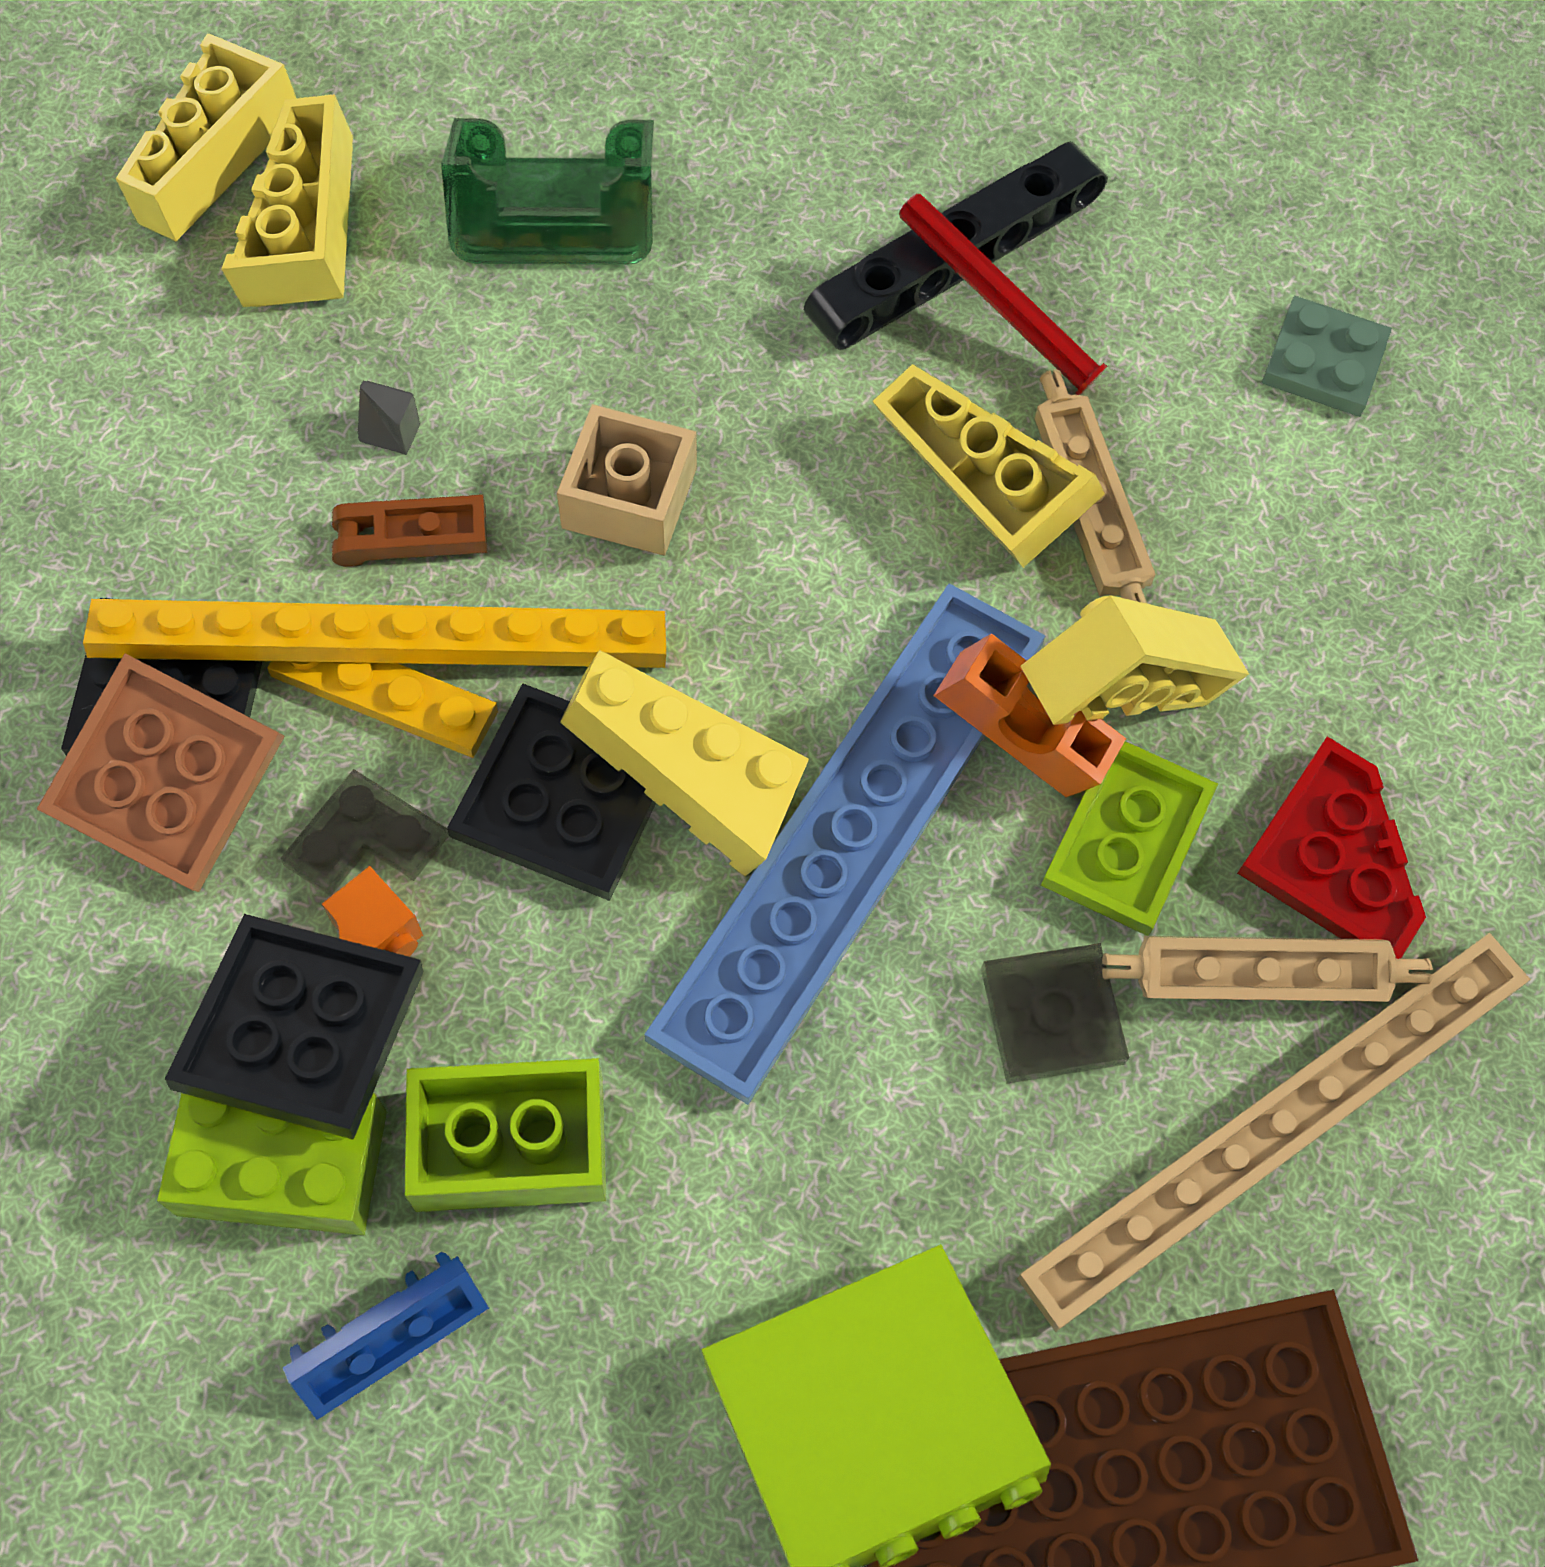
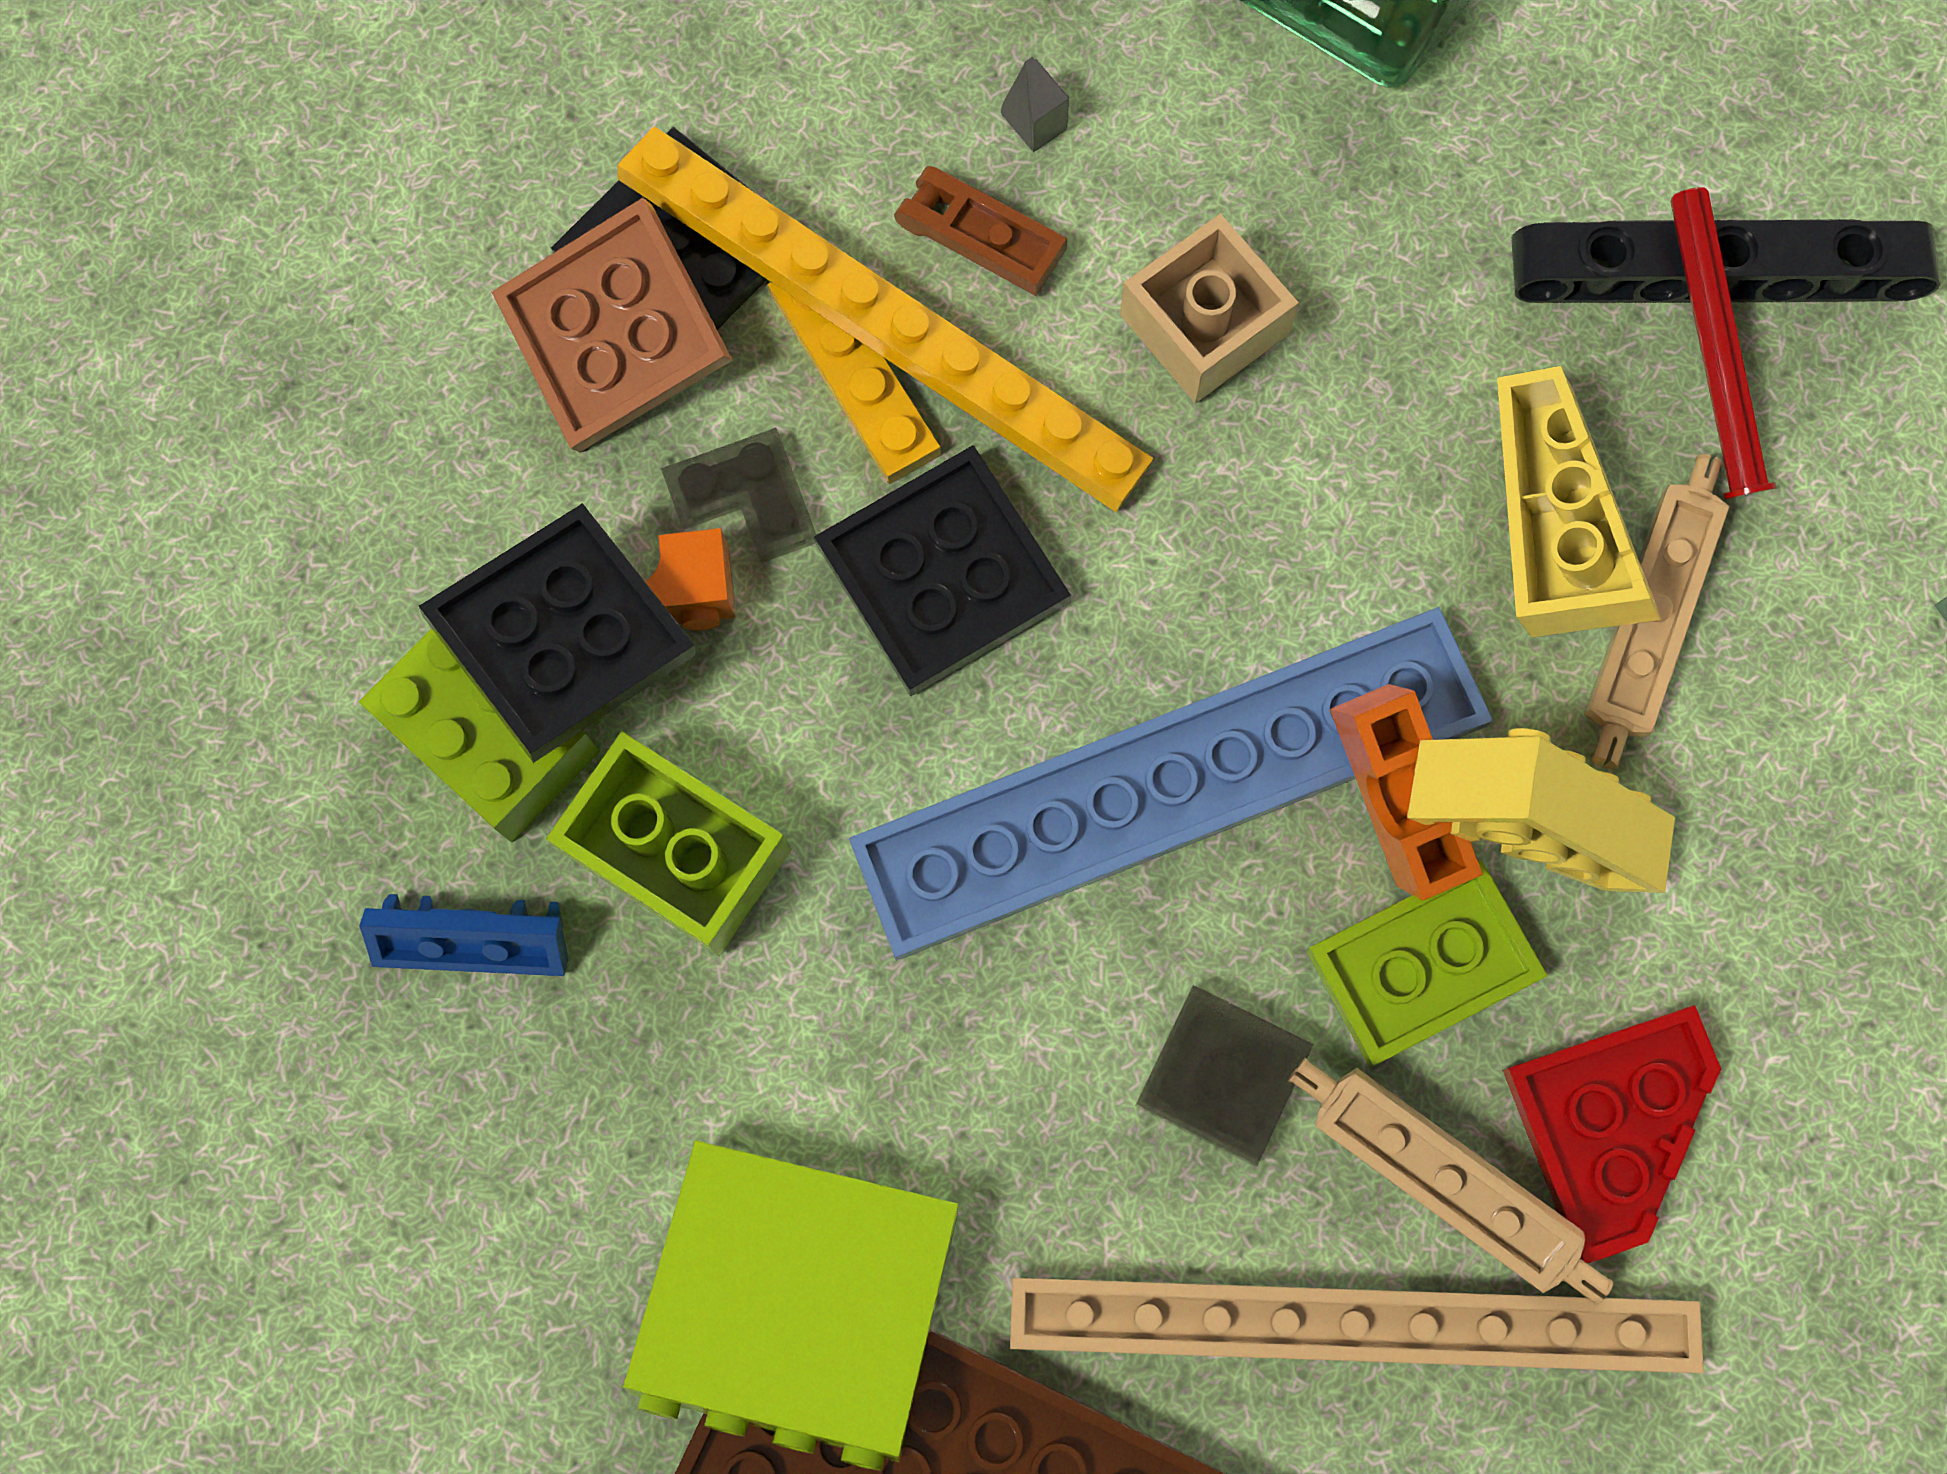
camera: 45 degrees right, 10 degrees up
light yellow wedge [560,650,809,877] -> none

